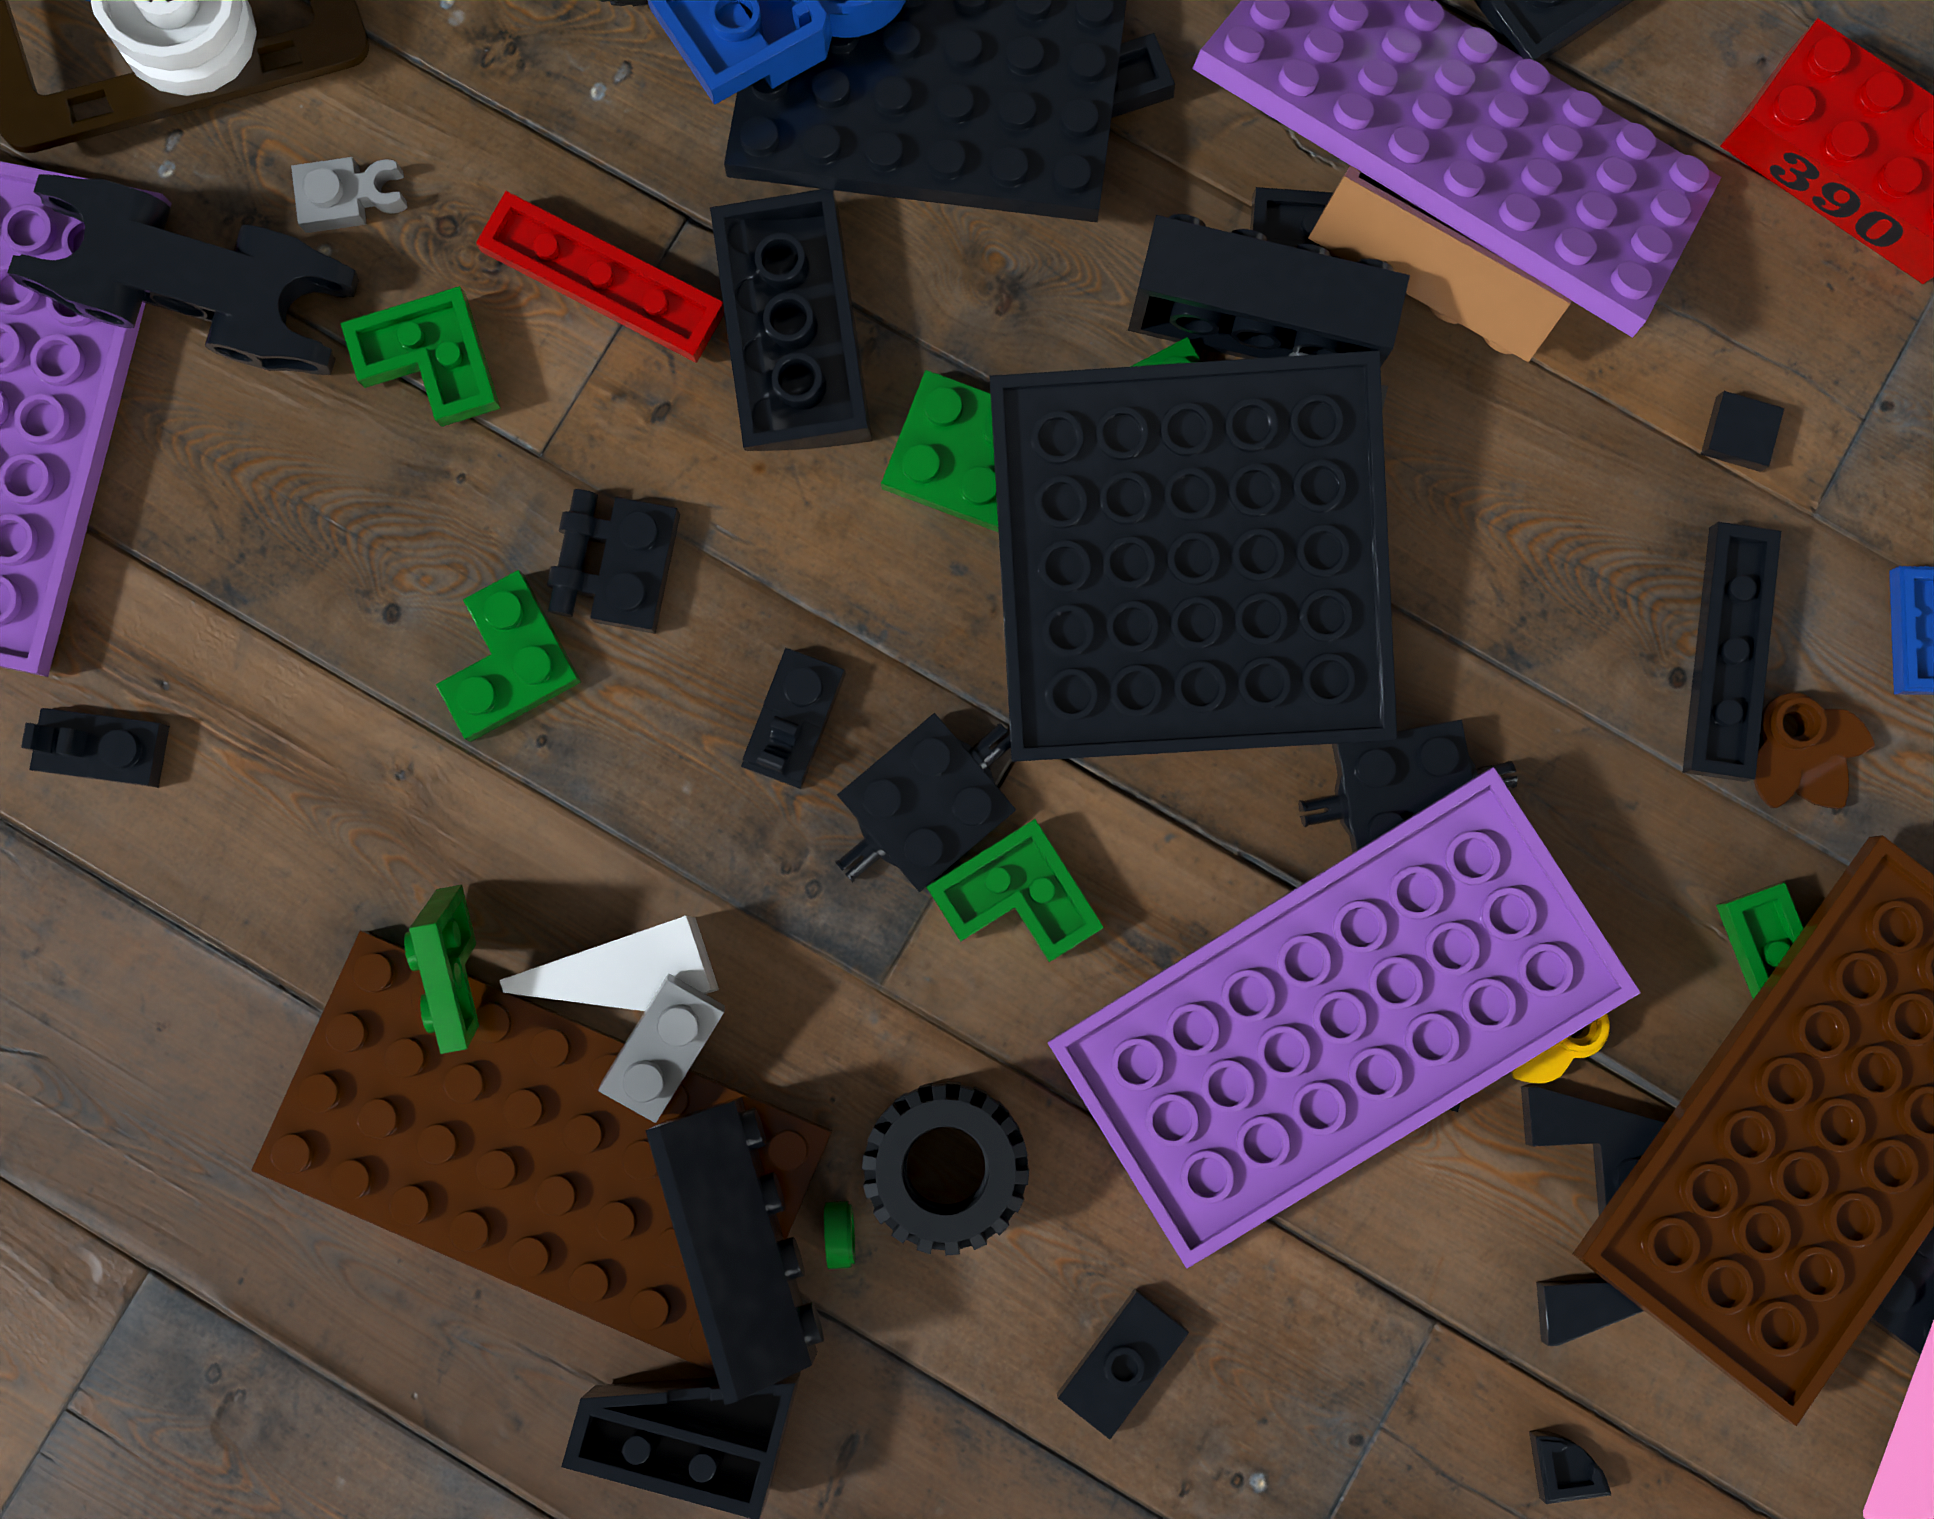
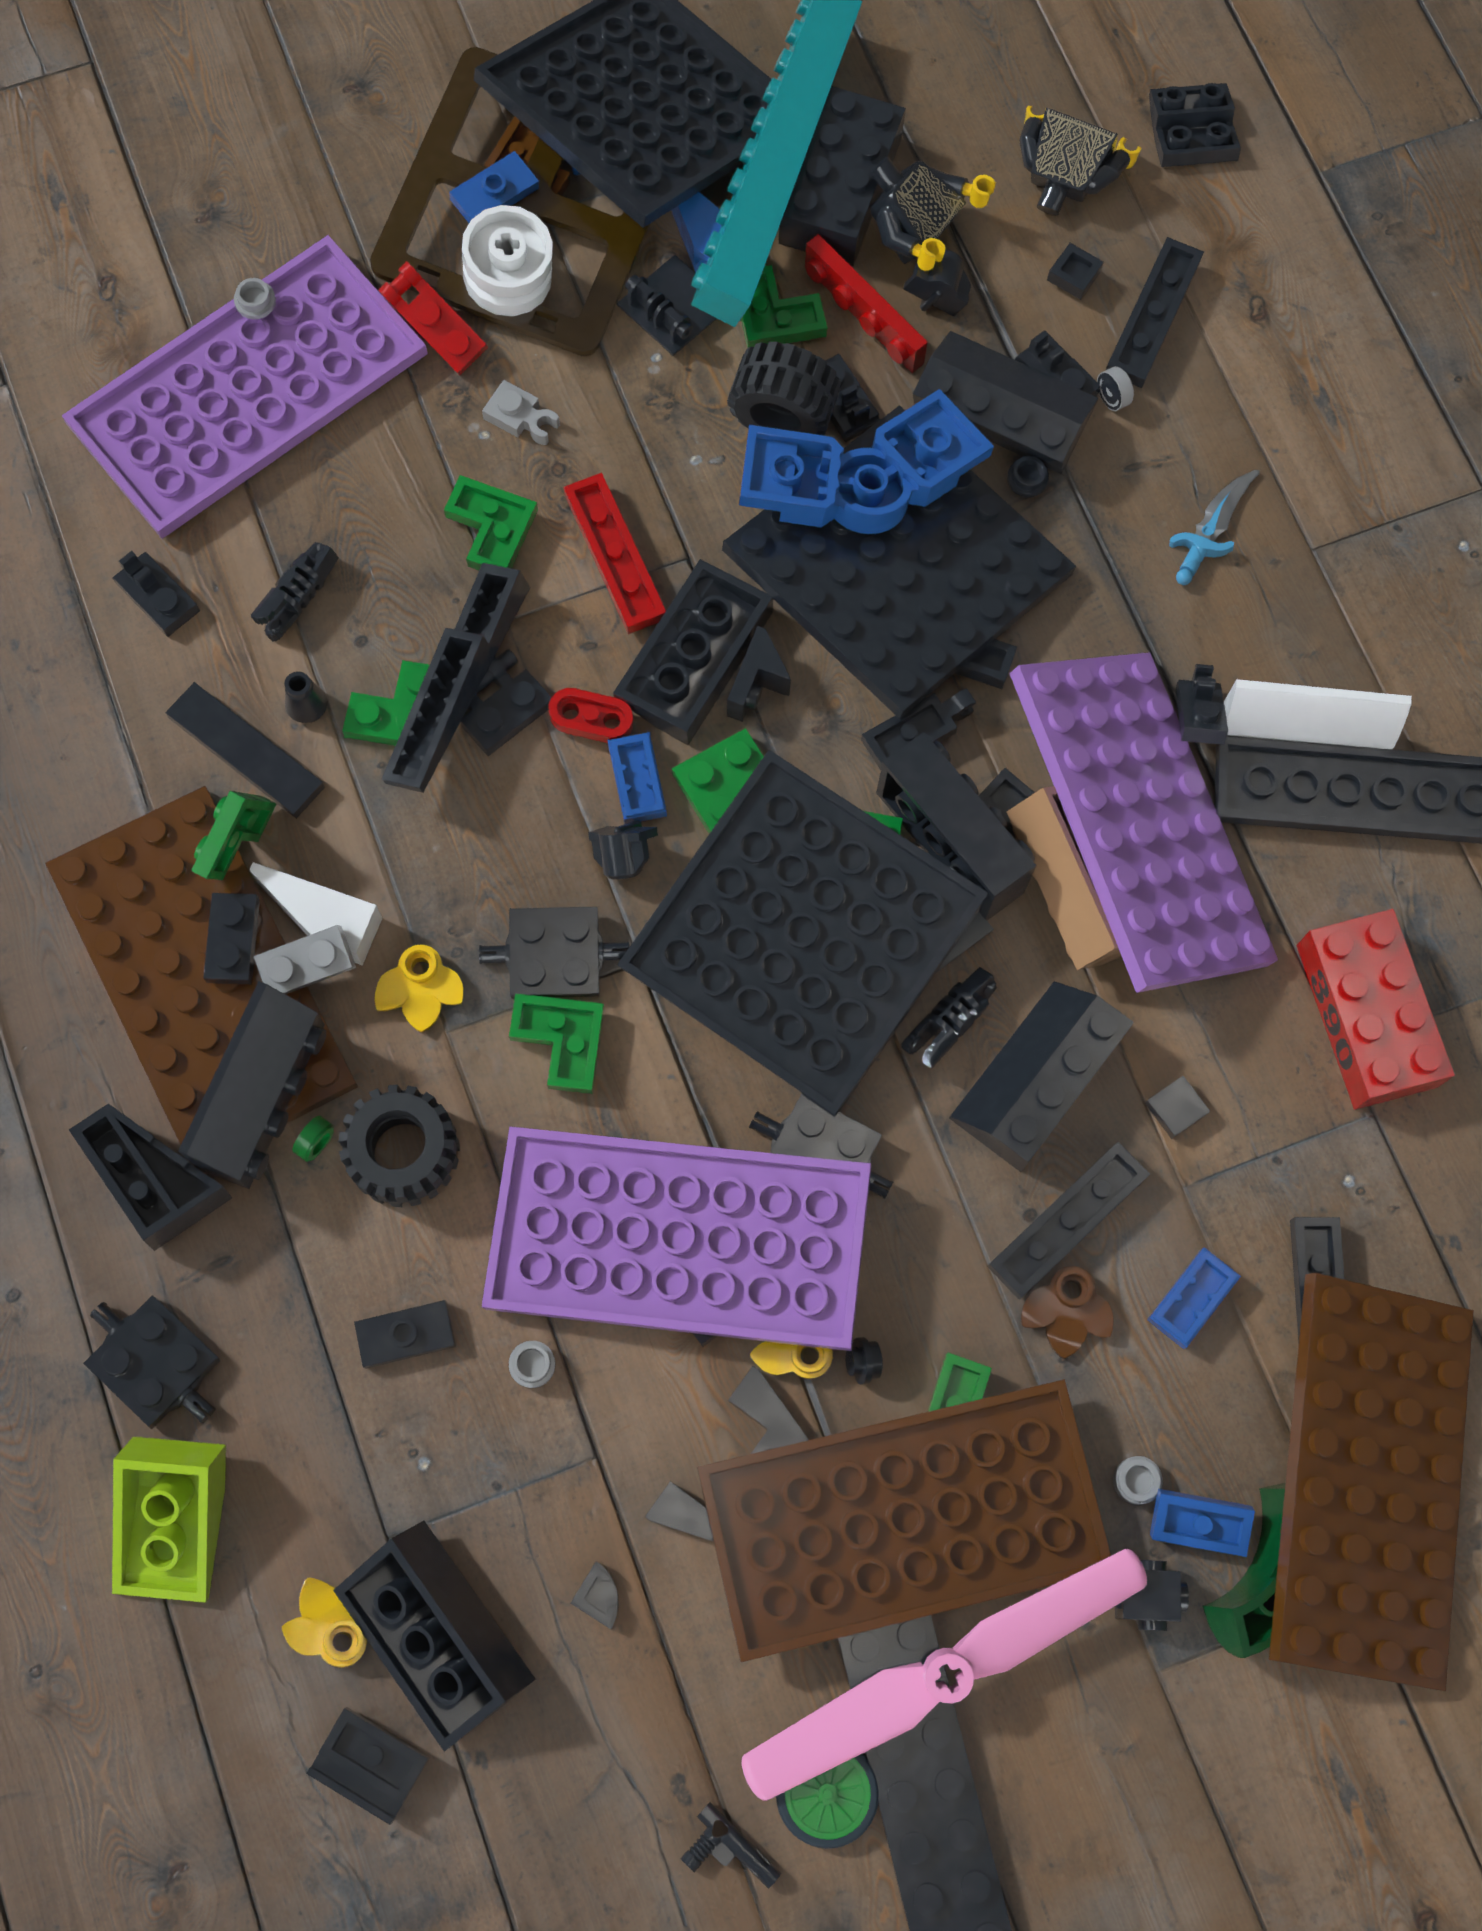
camera: 35 degrees right, 10 degrees down
black piece [7,174,359,375] -> none
black plate [741,648,846,789] -> none
none -> black tile [165,682,325,819]
none -> black plate [203,893,260,985]
none -> black hinge [251,542,339,642]
none -> black cone [284,671,328,723]
none -> yellow plate [374,945,464,1033]
none -> red plate [378,261,488,376]
none -> black slope [382,563,531,793]
none -> light grey plate [509,1341,556,1388]
none -> red plate [549,688,634,743]
none -> black piece [588,820,658,879]
none -> blue plate [607,732,667,824]
none -> black slope [727,626,791,722]
none -> black plate [845,1337,883,1385]
none -> black plate [861,688,976,770]
none -> black hinge [901,967,997,1069]
none -> black slope [949,981,1134,1172]

